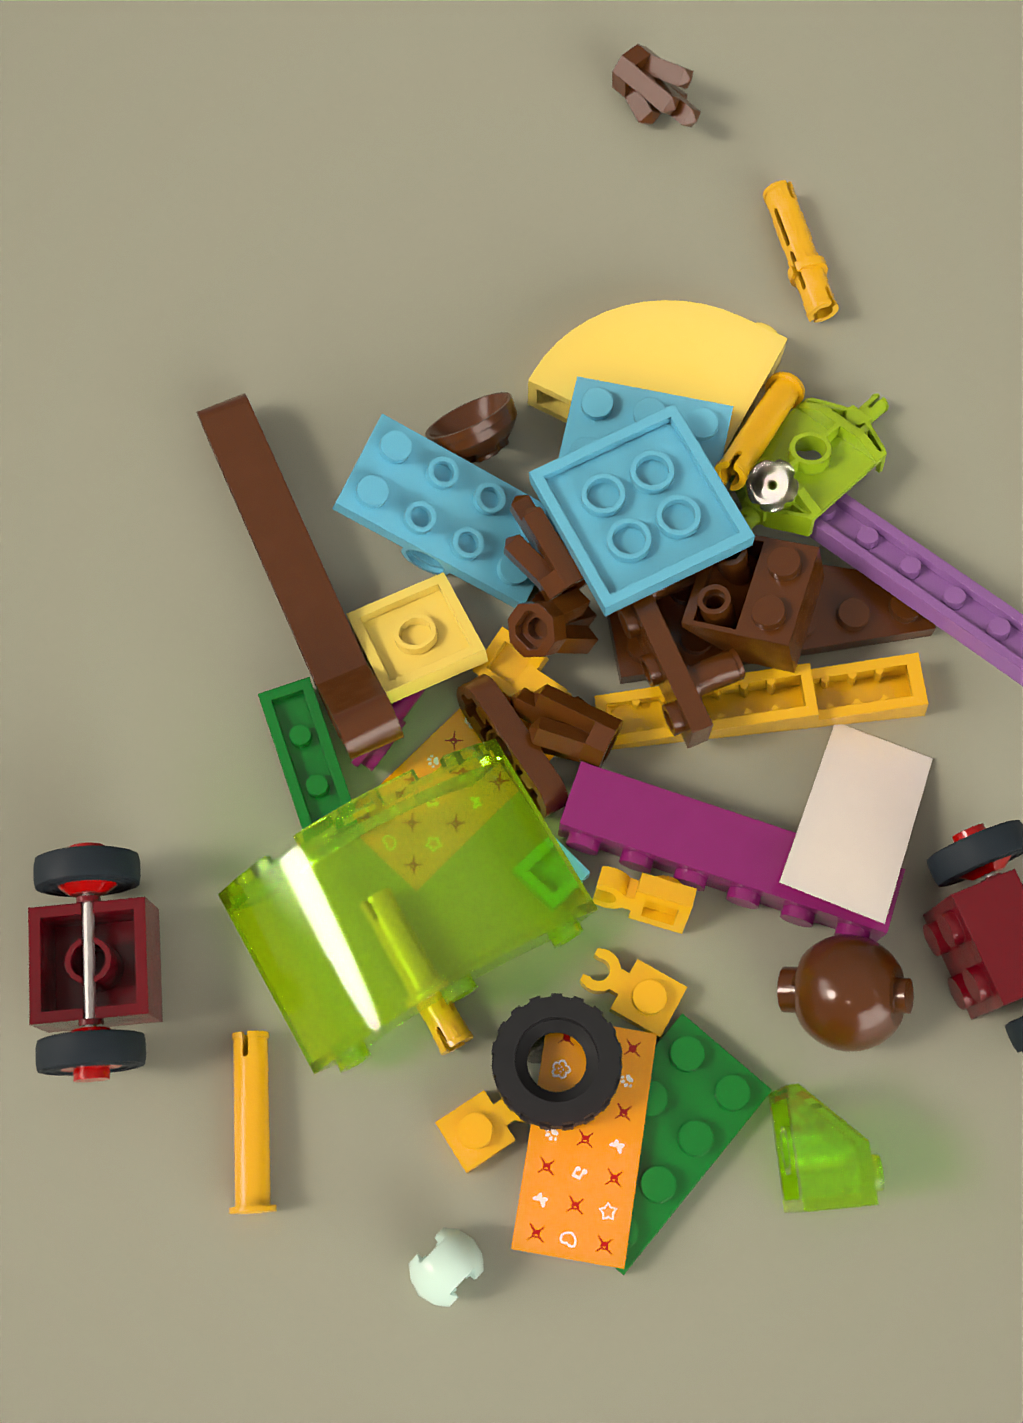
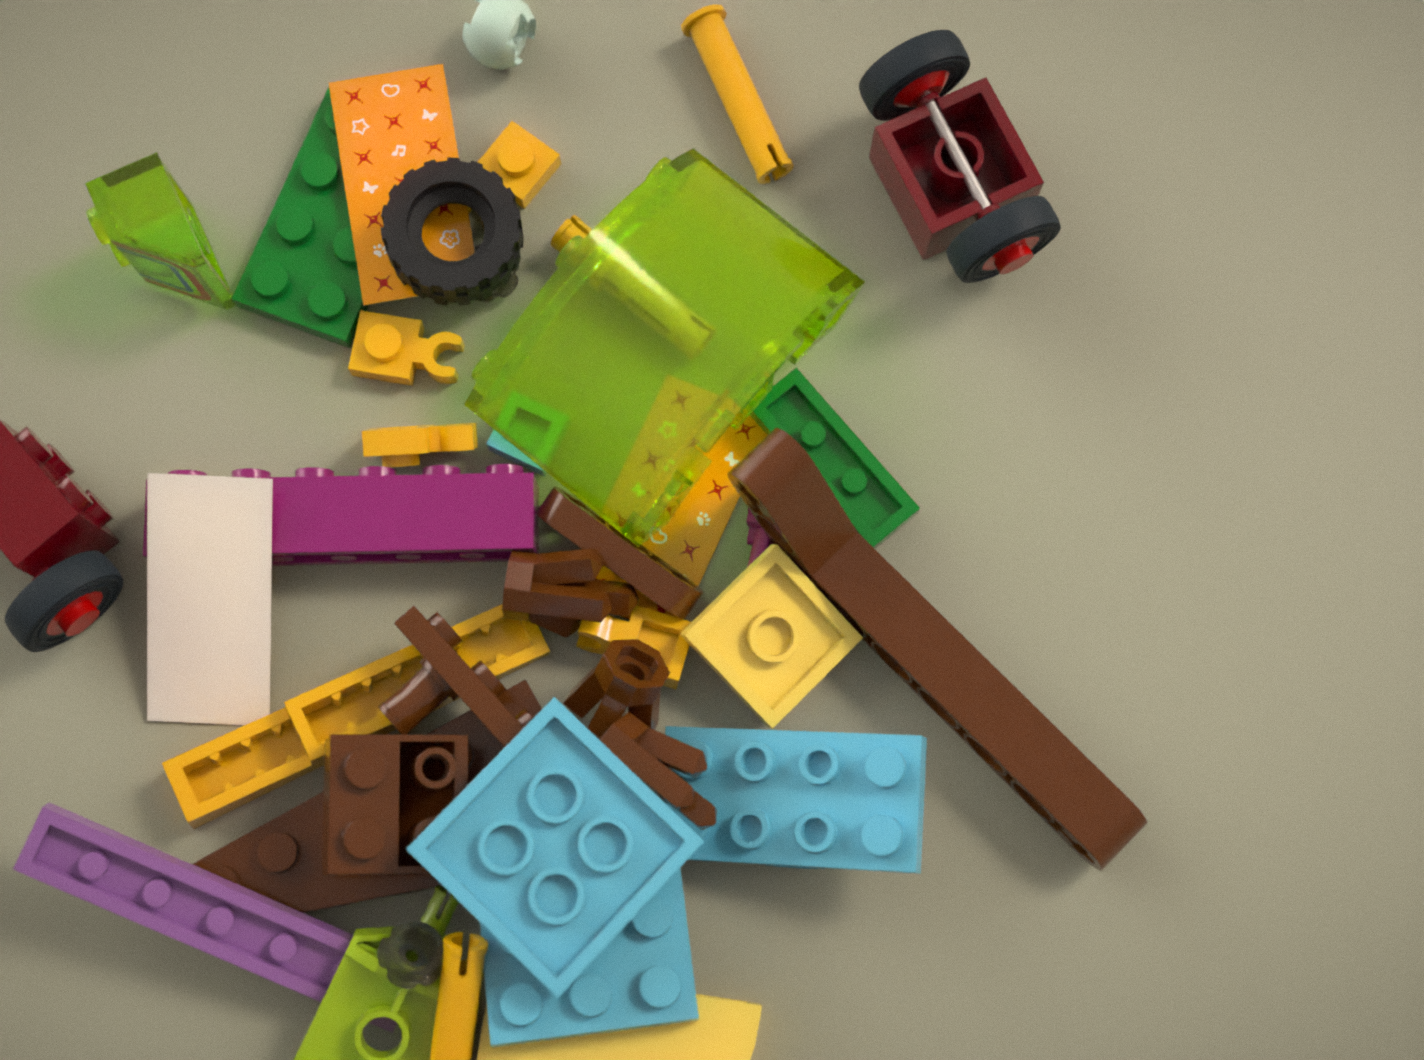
camera: 160 degrees right, 5 degrees up
reddish brown piece [425,392,517,463] -> none
reddish brown brick [777,934,914,1052] -> none

